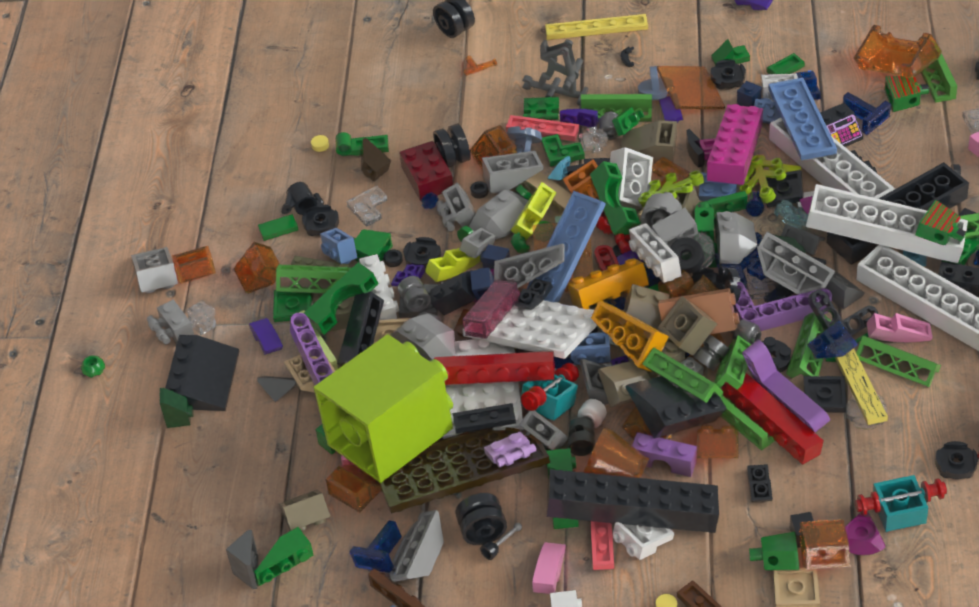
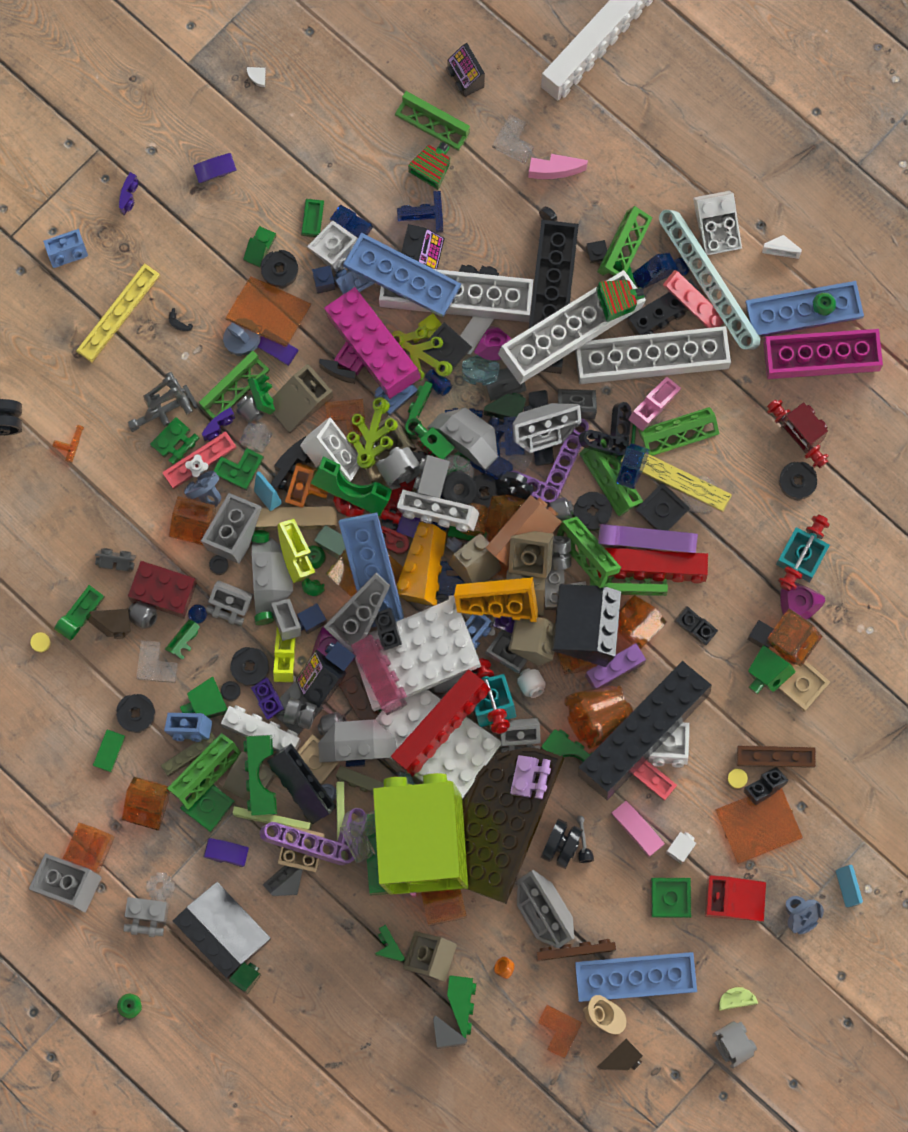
camera: 55 degrees left, 30 degrees up
black piece [281,182,324,215] -> none
clear blue bracket [349,520,402,573] -> none
black wheel [433,123,471,167] -> none
black plate [452,403,516,434] -> none
pearl dark grey wheel [568,417,595,456] -> none
bright green fence [643,347,723,403] -> none
clear orange windscreen [854,25,942,78] -> none
none -> dark grey hinge [95,548,136,572]
none -> flat silver head [128,601,157,629]
none -> green plate [165,620,200,659]
none -> white plate [185,454,208,477]
none -> green slope [375,924,405,962]
none -> orange tile [494,957,514,979]

